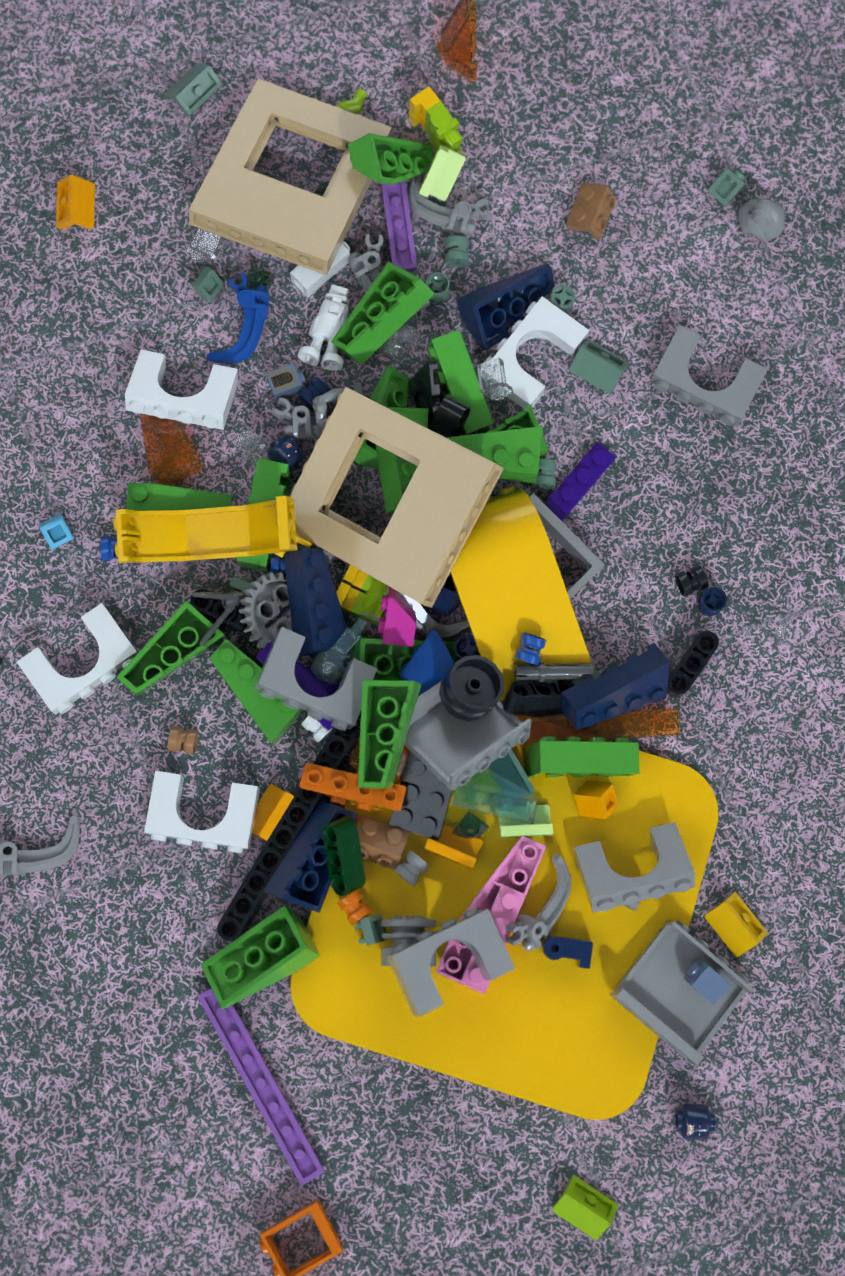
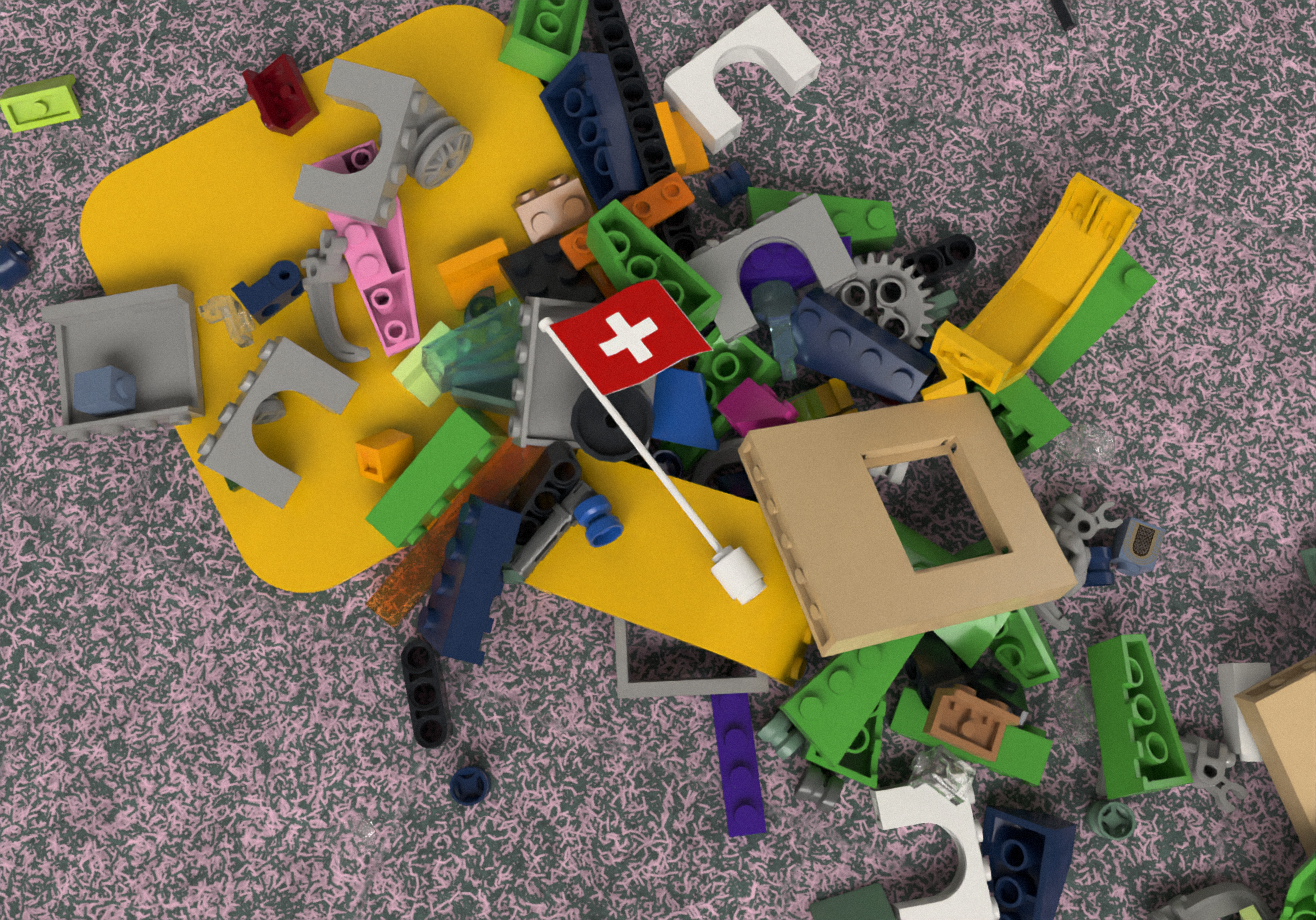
camera: 135 degrees right, 0 degrees up
white arch [17,603,138,715] -> none
medium azure slope [39,513,74,550] -> none
bright green wedge [117,601,225,696] -> none
white arch [125,350,238,430] -> none
clear orange wedge [140,386,204,486] -> none
medium nougat wheel [168,726,199,755] -> none
dark grey plant [192,590,247,646] -> none
blue piece [207,273,270,363] -> none
clear green tile [248,271,275,290] -> none
dark blue head [267,435,304,473] -> none
white piece [298,285,350,371] -> none
dark green beam [322,816,366,896] -> none
orange wheel [337,889,373,926] -> none
sand green tile [354,914,388,945] -> none
medium lavender plate [381,181,417,272] -> none
light grey wheel [394,850,430,887] -> none
sand green wheel [445,235,469,268] -> none
black wheel [675,565,708,597] -> none
yellow panel [705,891,768,957] -> none
none -> clear bracket [197,295,255,348]
none -> dark red bracket [242,53,320,137]
none -> flag [538,279,767,606]
none -> dark blue wheel [705,161,752,208]
none -> dark grey wheel [793,763,844,814]
none -> medium nougat bracket [923,684,1020,762]

